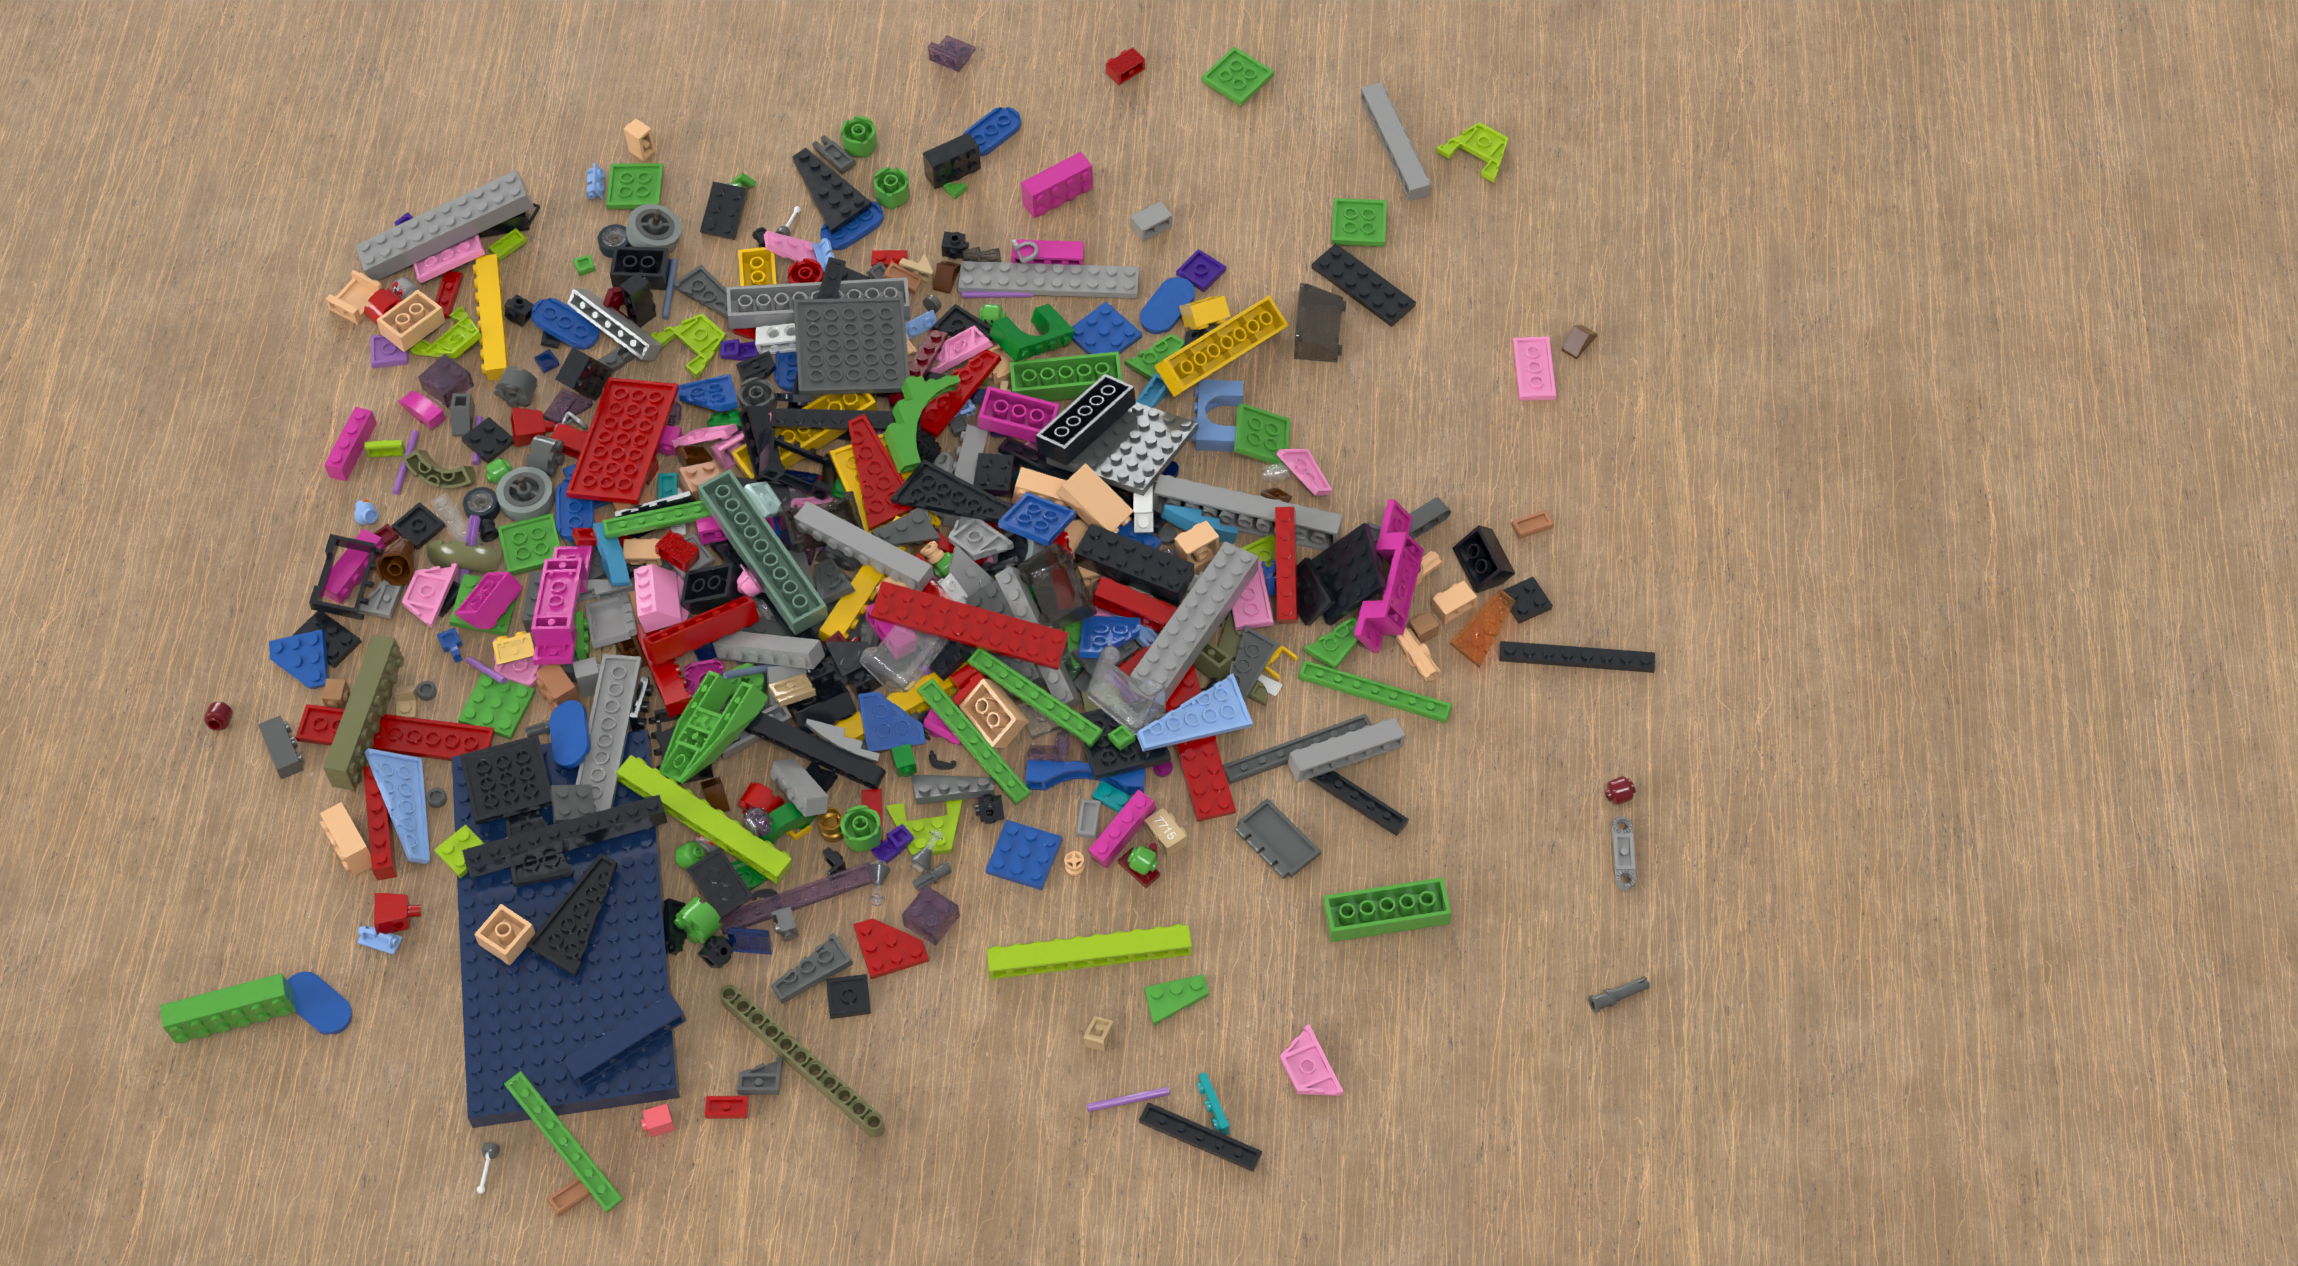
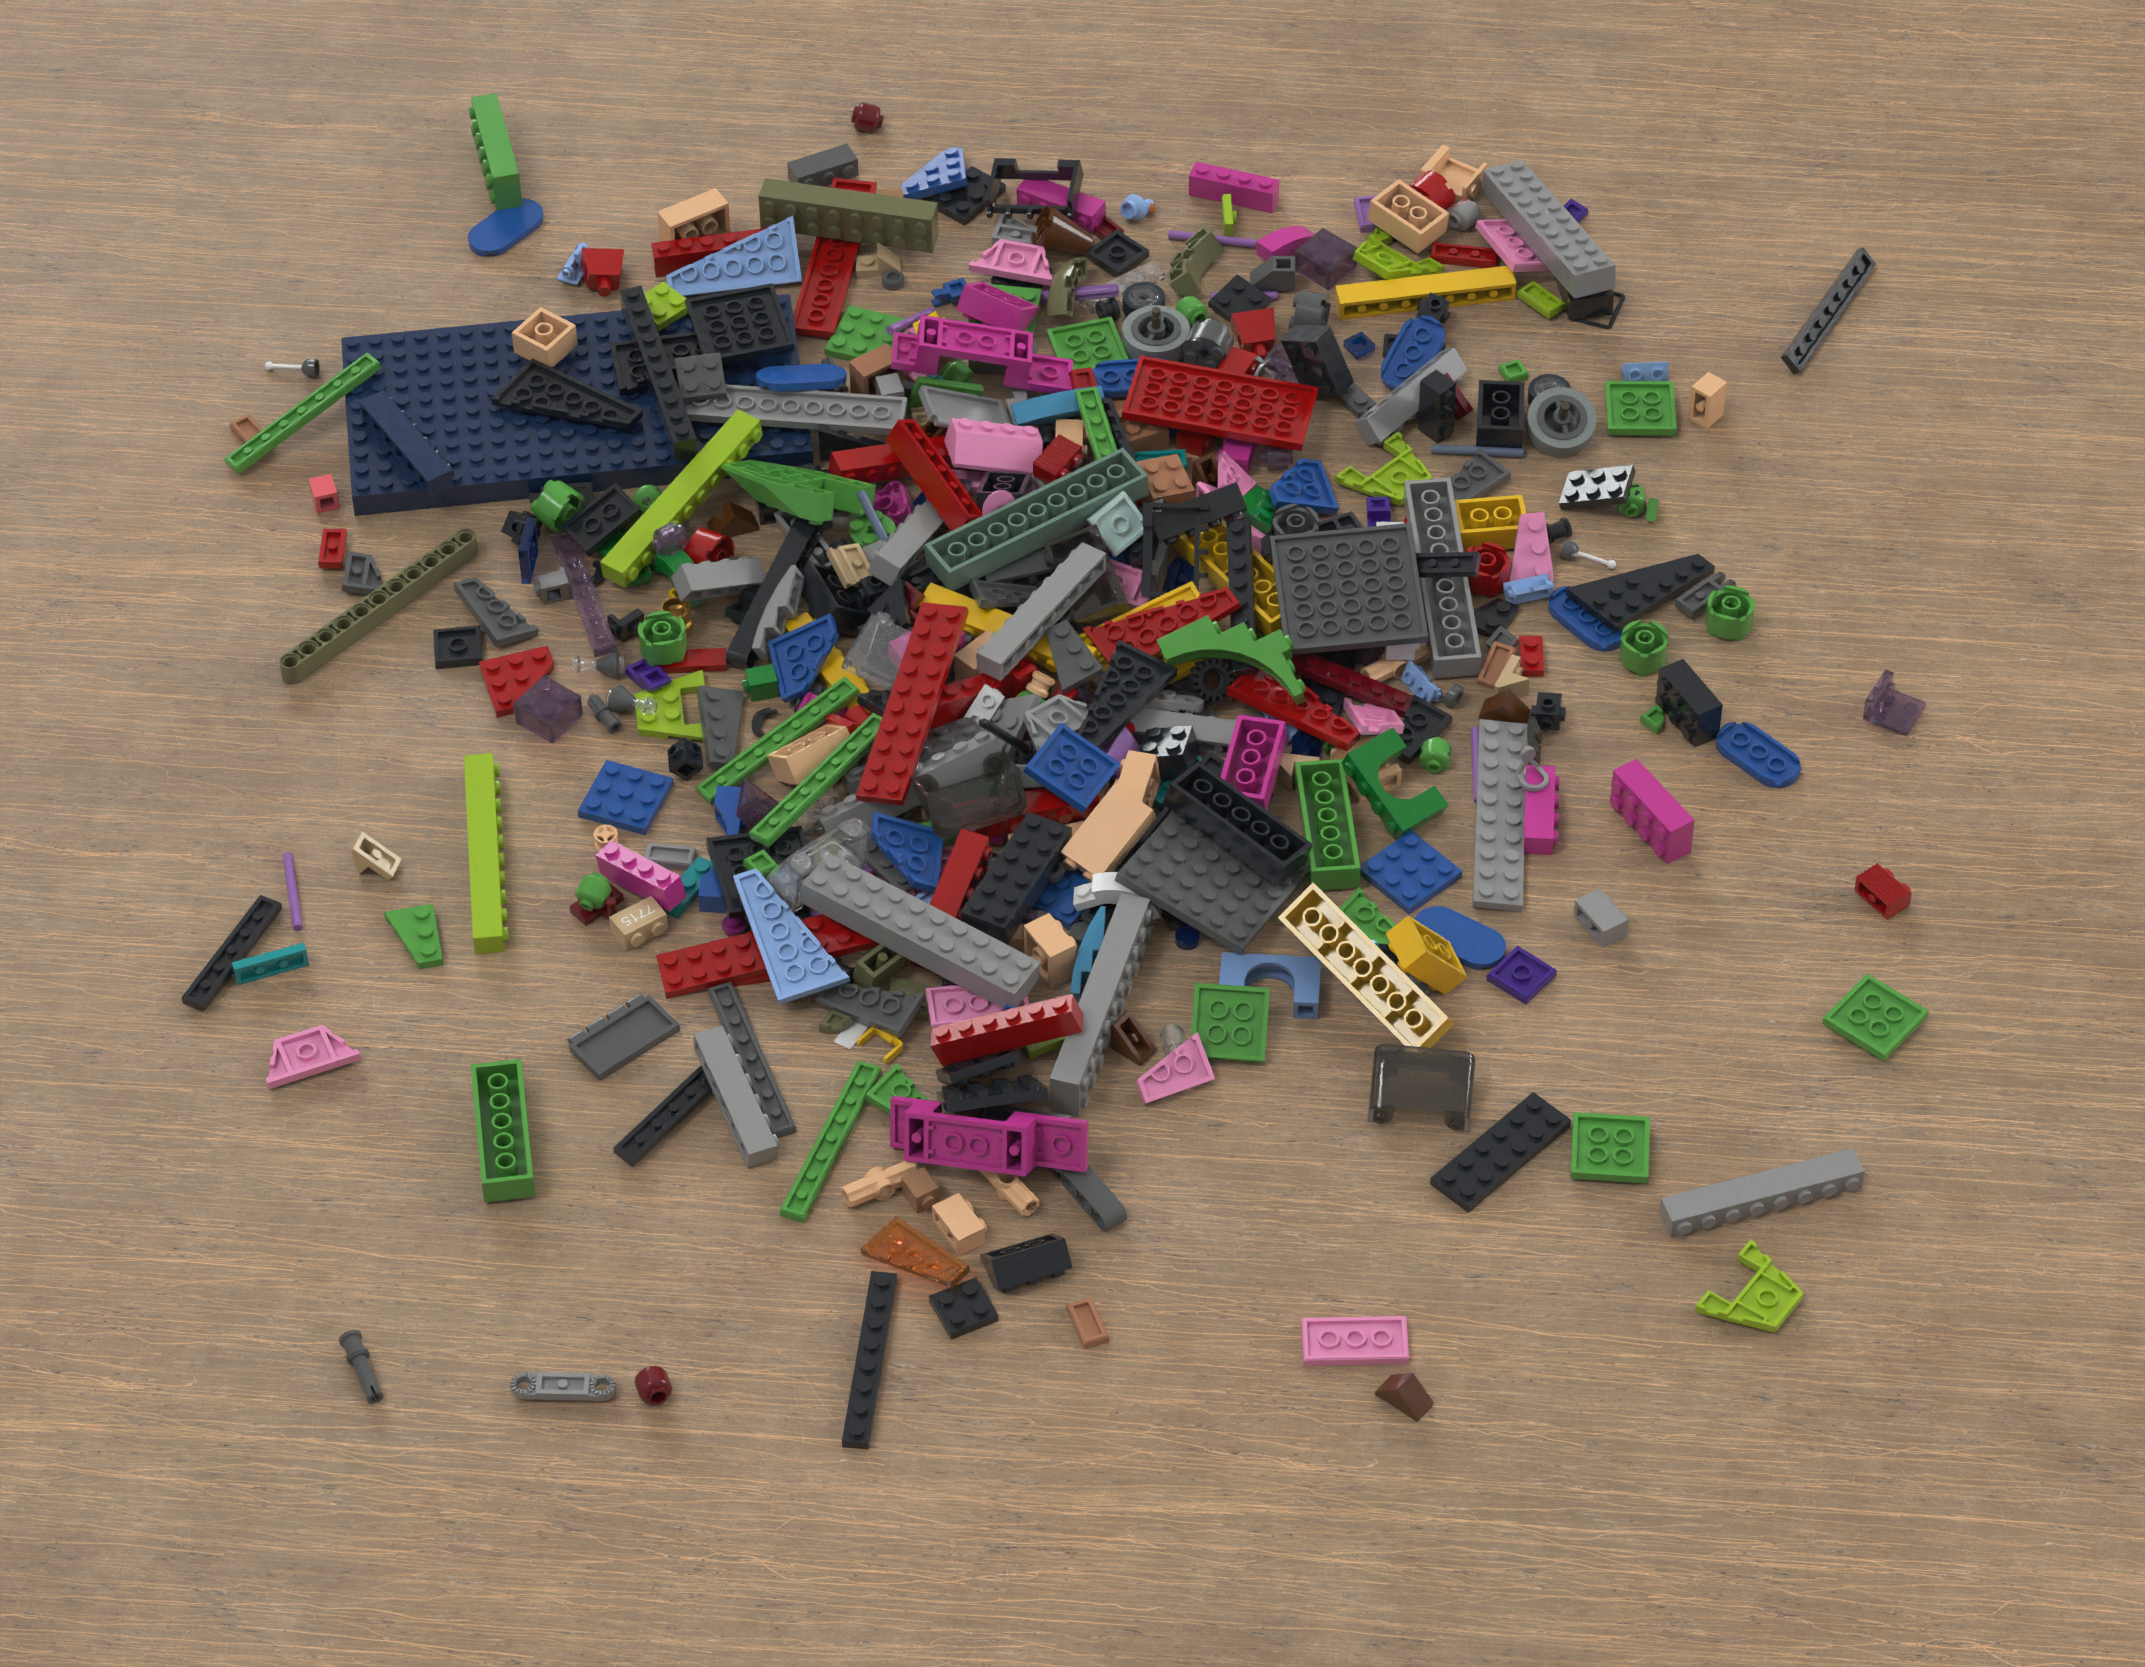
camera: 90 degrees right, 10 degrees down
none -> black plate [1781,247,1876,374]

